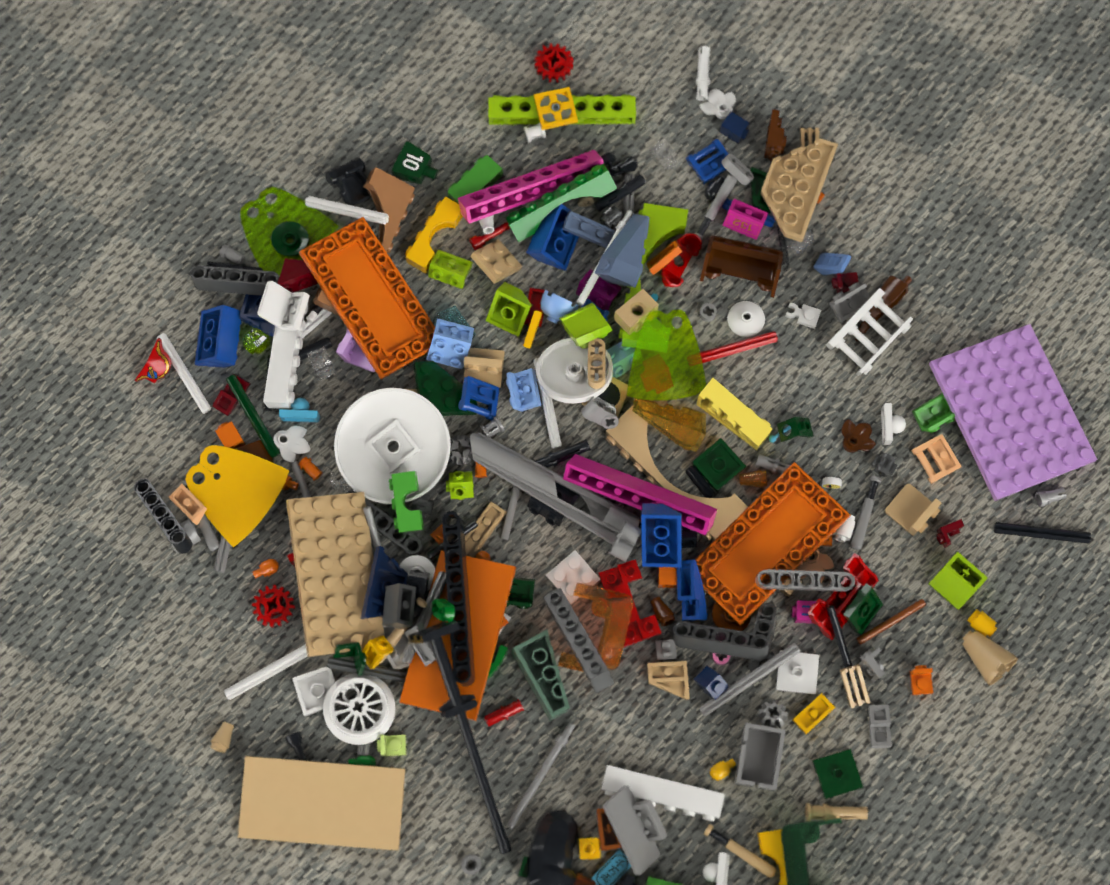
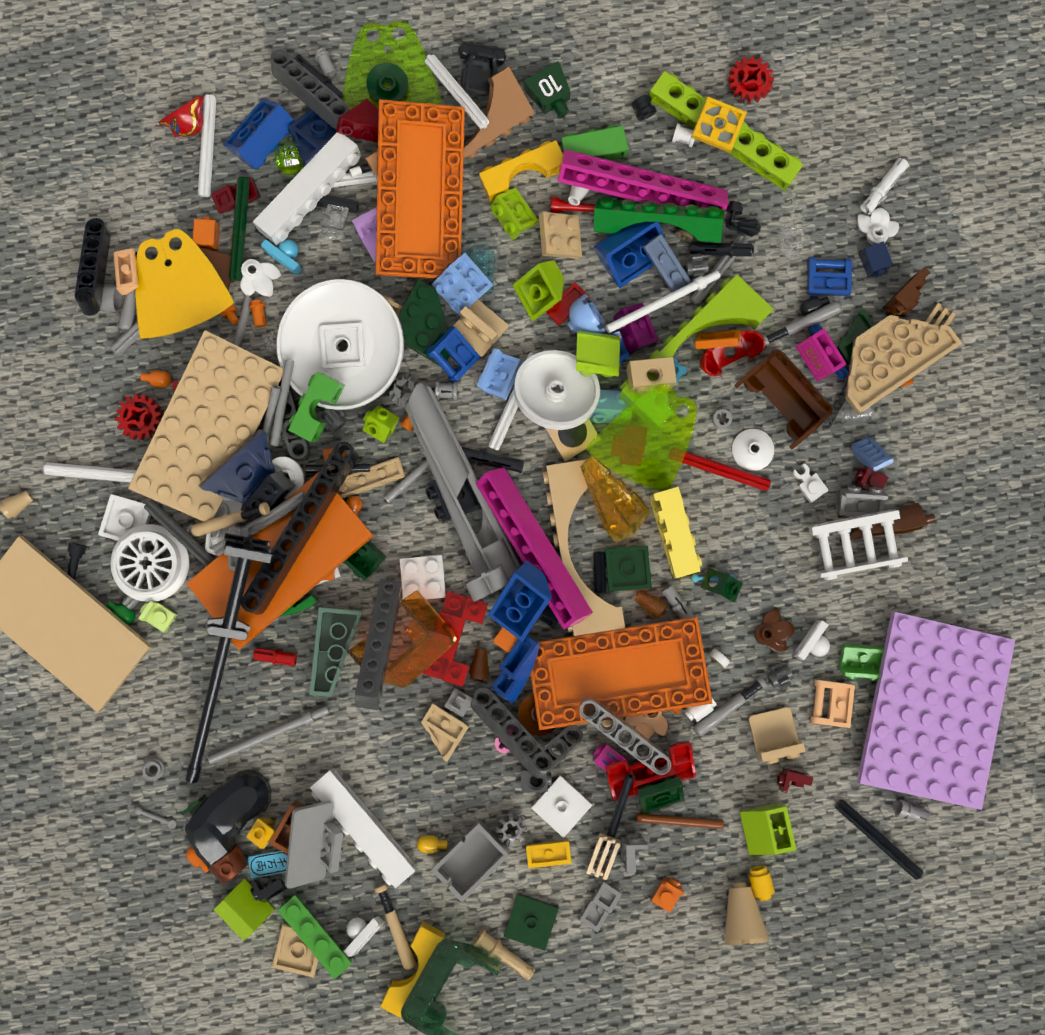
camera: 35 degrees right, 10 degrees up
white bracket [257,281,310,331] -> none
dark green bracket [333,642,366,676] -> none
yellow bracket [362,635,394,670] -> none
dark grey brick [382,583,416,629] -> none
green beam [432,599,455,622] -> none
yellow tile [523,310,543,349] -> none
light grey piece [581,396,619,429] -> none
tan beam [588,338,606,389] -> none
sand blue wedge [595,214,650,288] -> none
dark blue brick [694,666,729,700] -> none
light grey axle [699,643,801,716] -> none
light grey beam [722,154,754,185] -> none
none -> light grey bar [270,360,294,446]
none -> black wheel [631,94,657,121]

